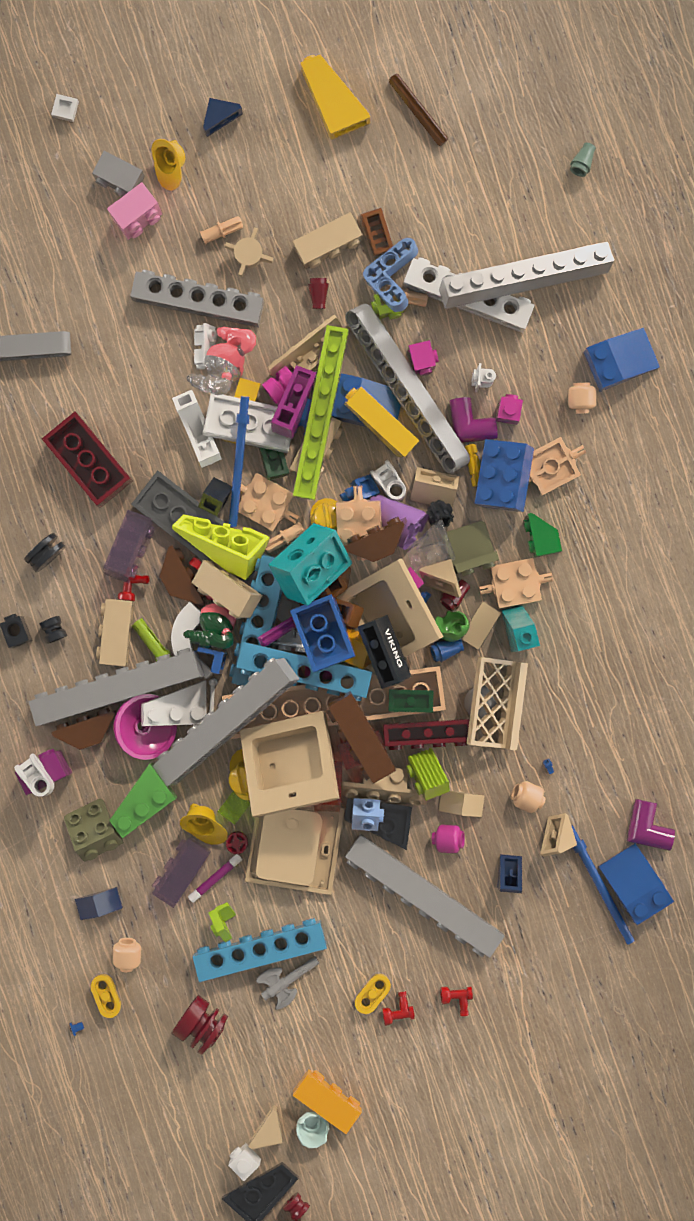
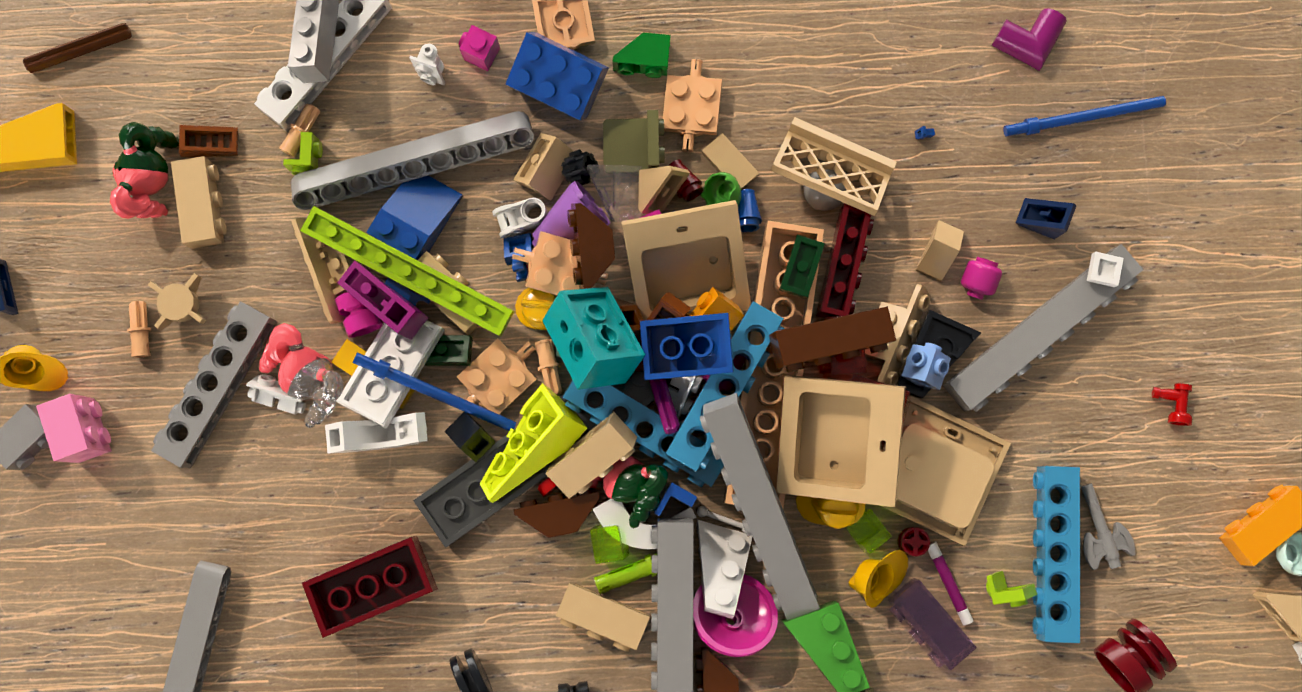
camera: 80 degrees left, 5 degrees down
clear purple brick [103,510,155,583] -> none
red piece [118,570,150,602] -> none
dark red cone [308,278,329,309] -> none
yellow slope [344,387,419,457] -> none
yellow plate [355,974,391,1014] -> none
black brick [358,615,412,689] -> none
medium blue beam [363,238,418,312] -> none
lime brick [406,748,450,801] -> none
dark pink brick [408,340,439,376] -> none
red piece [440,986,473,1016] -> none
magenta brick [449,397,498,443] -> none
yellow axle [465,444,481,487] -> none
teal slope [501,605,540,652] -> none
light nougat head [511,781,545,813] -> none
tan slope [540,813,577,857] -> none
blue slope [598,843,674,925] -> none
none -> hair [110,122,179,219]
none -> clear neon green panel [590,525,630,564]
none -> white plate [1087,252,1124,287]

